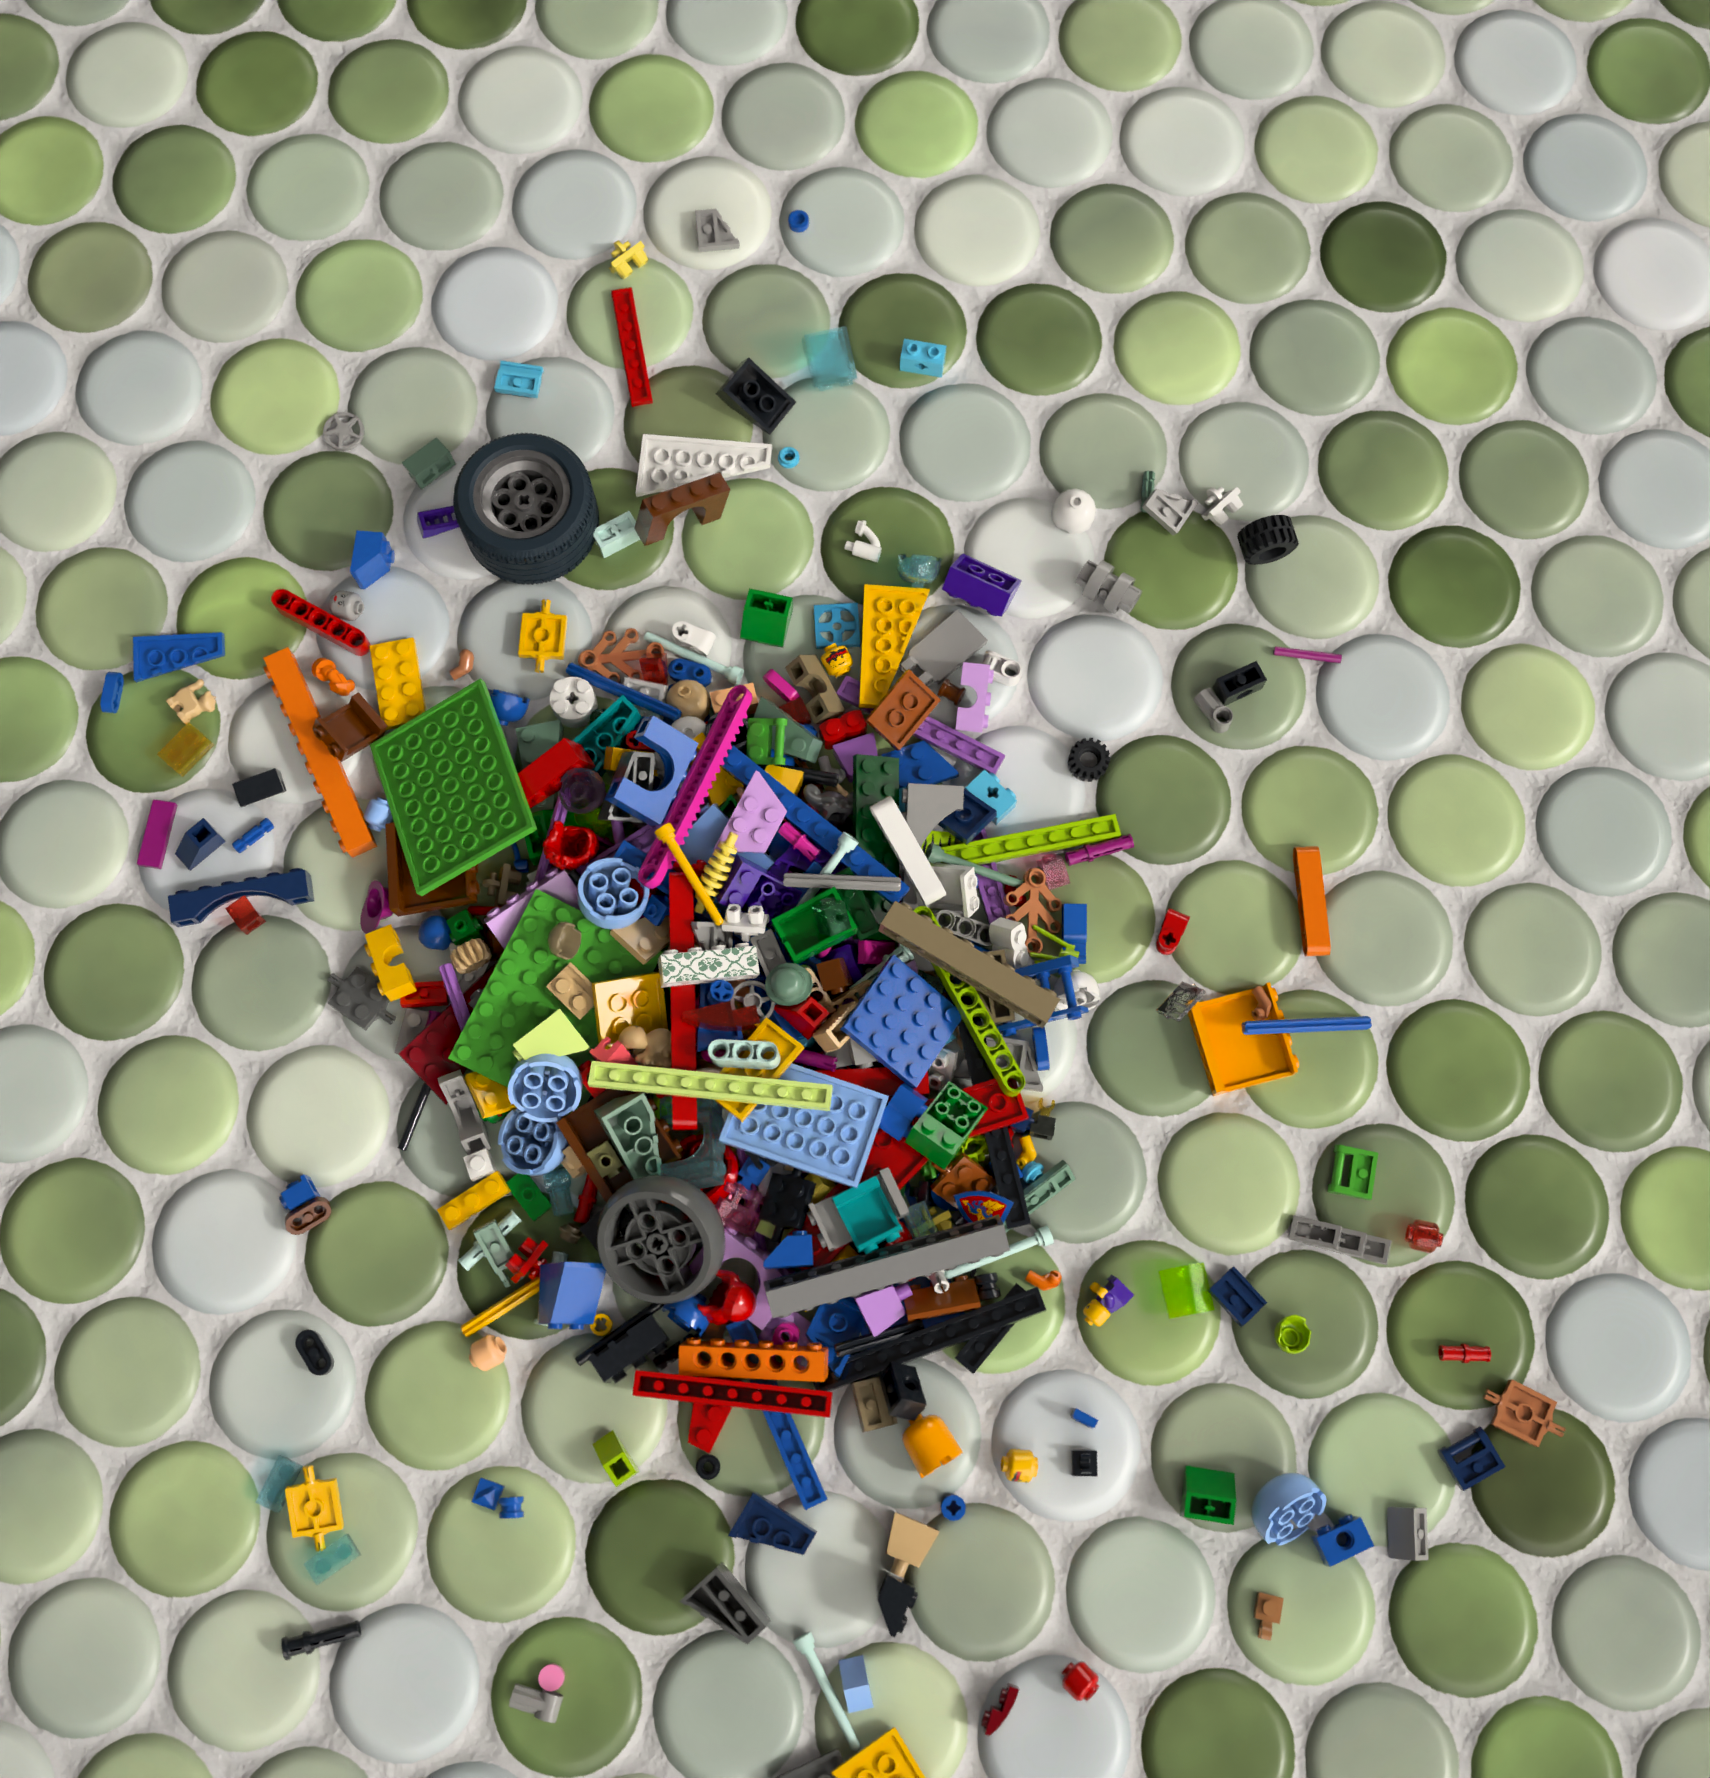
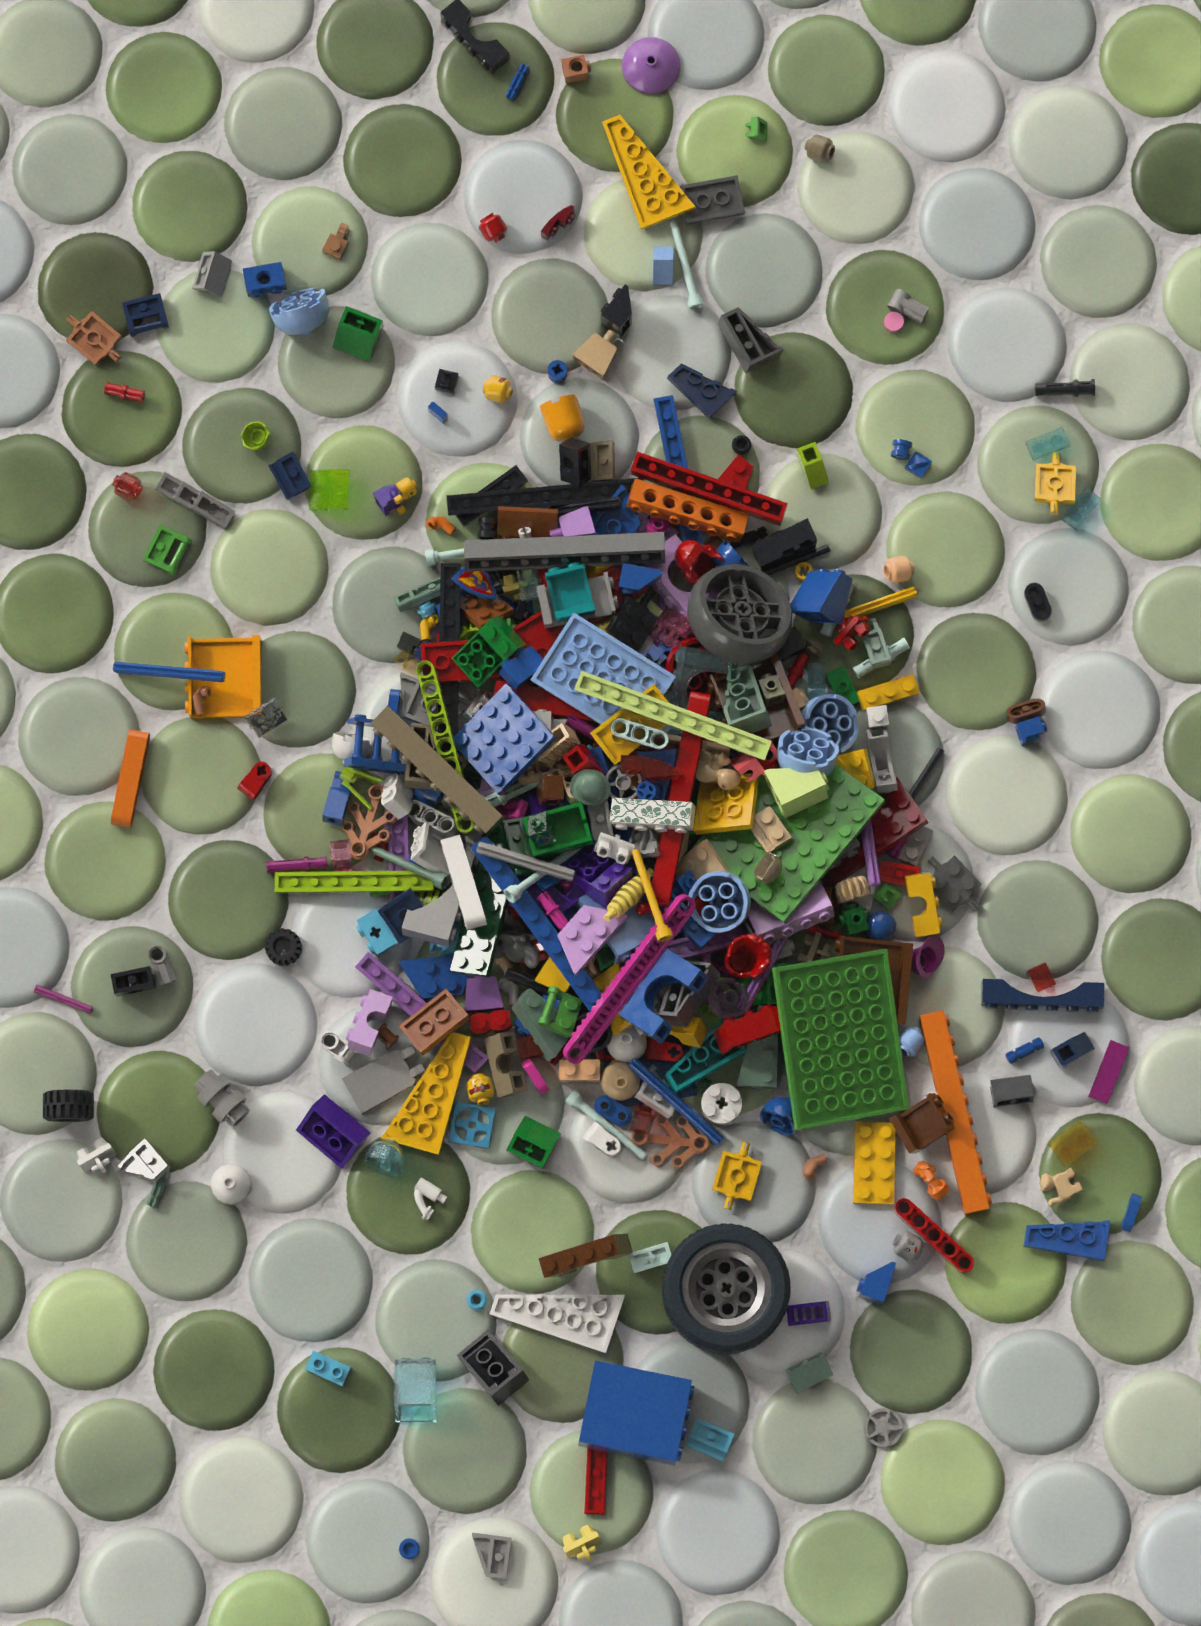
camera: 165 degrees left, 5 degrees up
none -> blue container [578,1360,695,1466]
none -> bright green tile [873,883,901,911]

